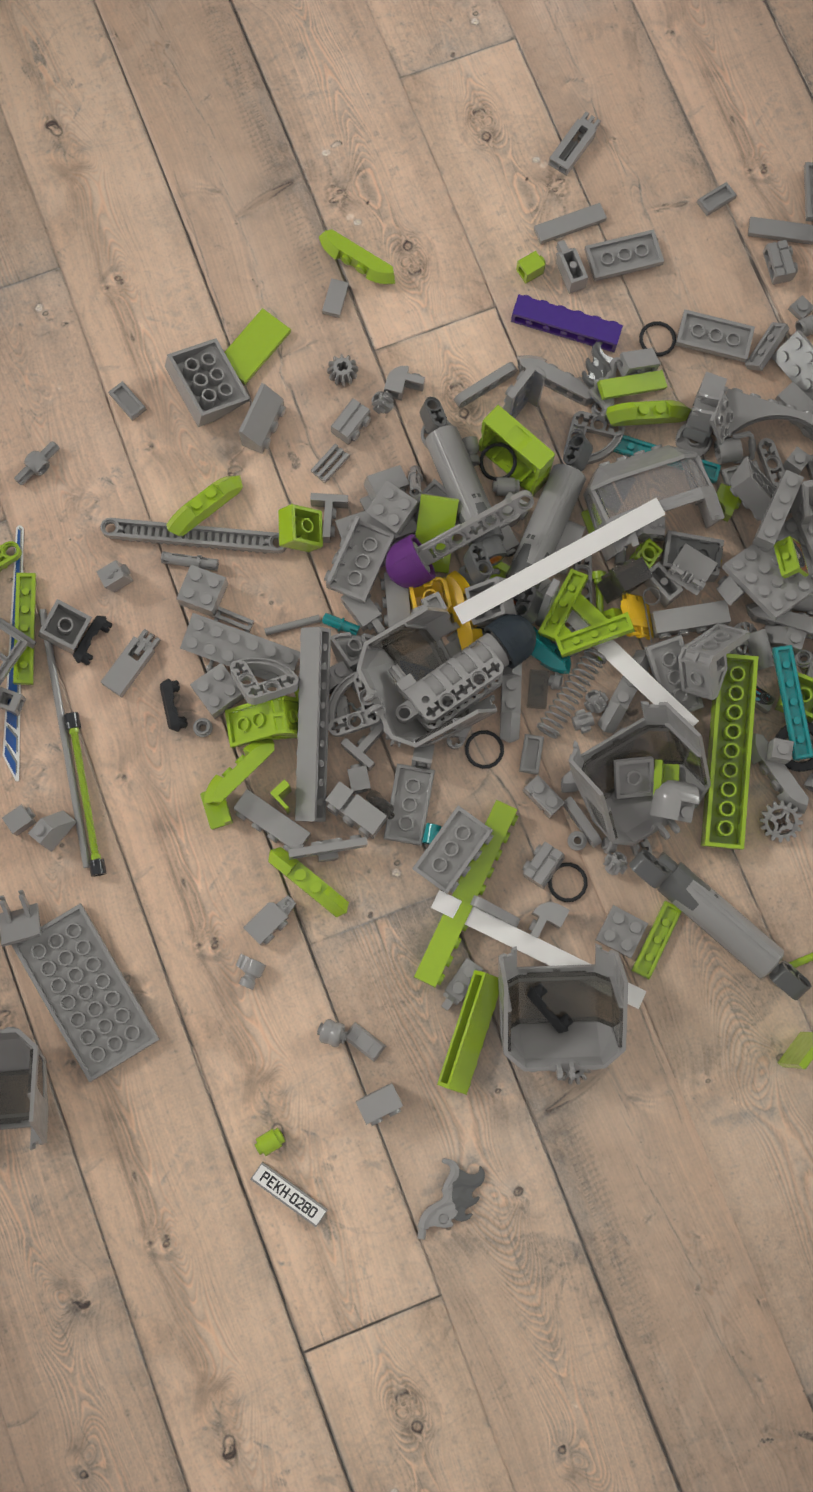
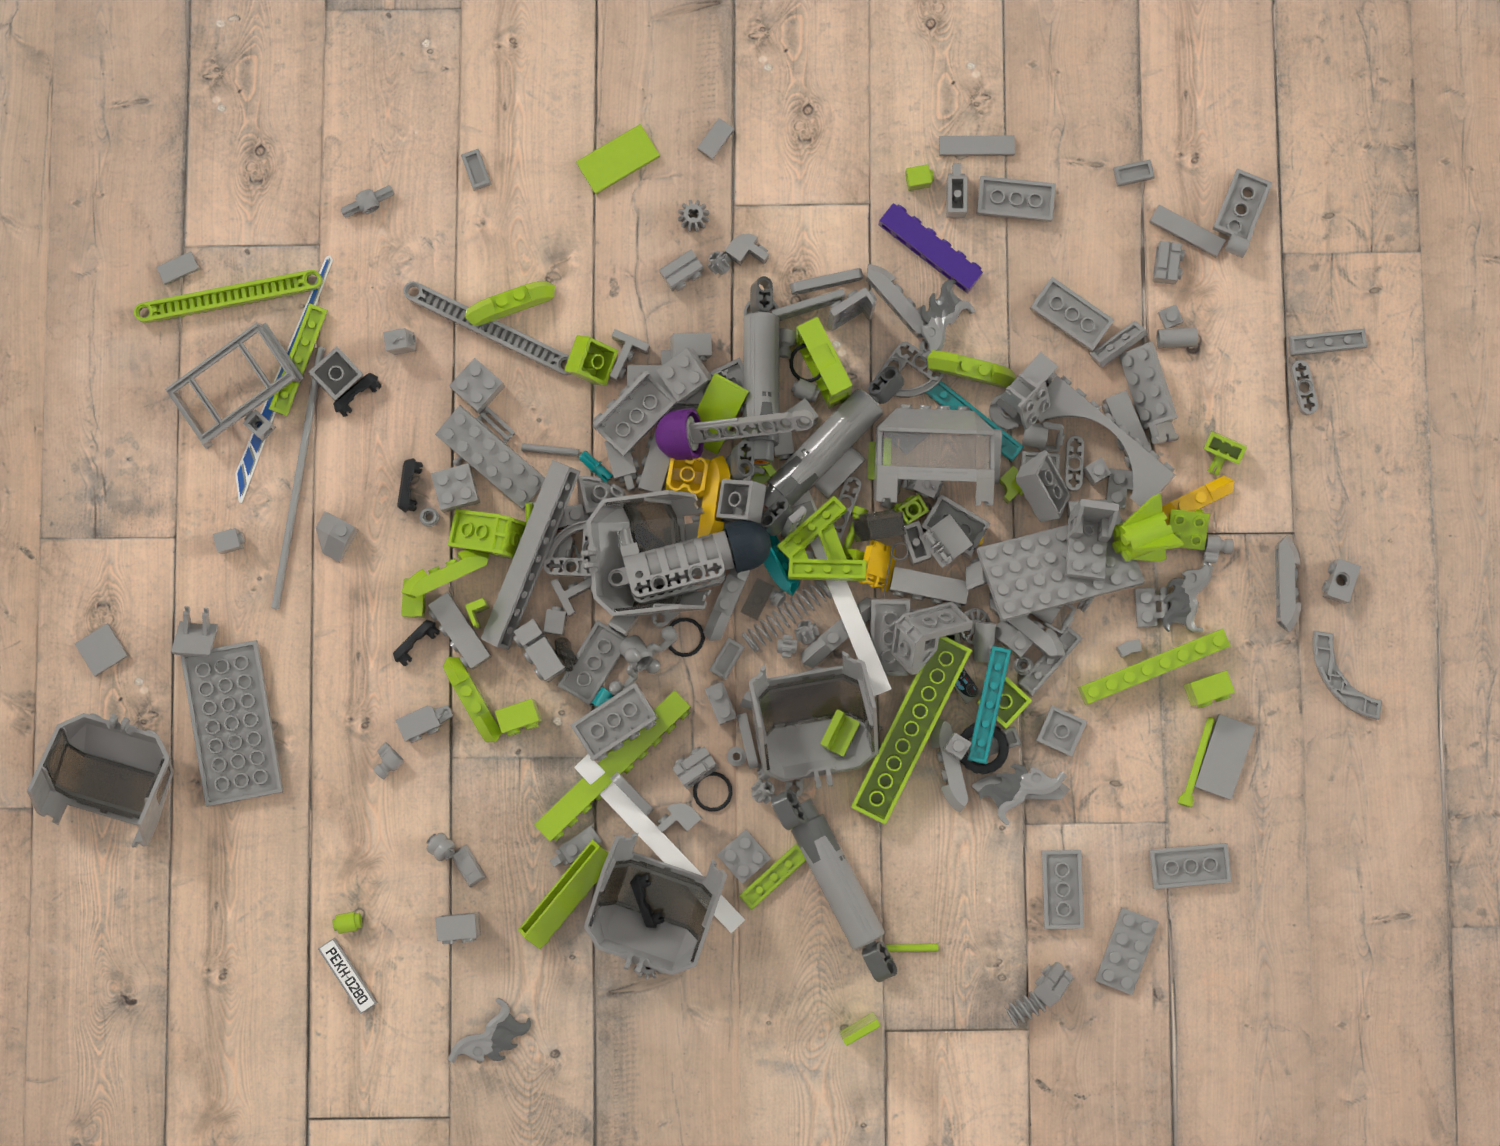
camera: 25 degrees right, 5 degrees up
light grey slope [28,811,77,852] -> none
lime hose [63,712,107,877] -> none
light grey hinge [101,629,161,698] -> none
light grey pin [161,551,219,571] -> none
light grey slope [165,338,250,427] -> none
light grey beam [230,658,299,705] -> none
light grey slope [239,383,286,454] -> none
light grey plate [288,835,368,862] -> none
light grey tile [311,444,349,483] -> none
lime brick [319,229,395,284] -> none
light grey pin [408,465,423,498] -> none
light grey plate [411,591,447,615] -> none
white sticker [453,498,666,624] -> none
light grey hinge [548,112,601,176] -> none
lime tile [597,370,667,400] -> none
light grey plate [614,756,654,799] -> none
light grey hinge [617,348,660,376] -> none
black piece [639,321,676,356] -> none
light grey brick [650,780,700,823] -> none
light grey brick [752,470,804,551] -> none
light grey gear [760,800,803,843] -> none
lime panel [774,536,809,579] -> none
none -> light grey slope [316,511,359,563]
none -> black piece [393,620,440,666]
none -> lime brick [495,698,542,737]
none -> light grey wheel [609,626,678,696]
none -> light grey tile [771,289,845,321]

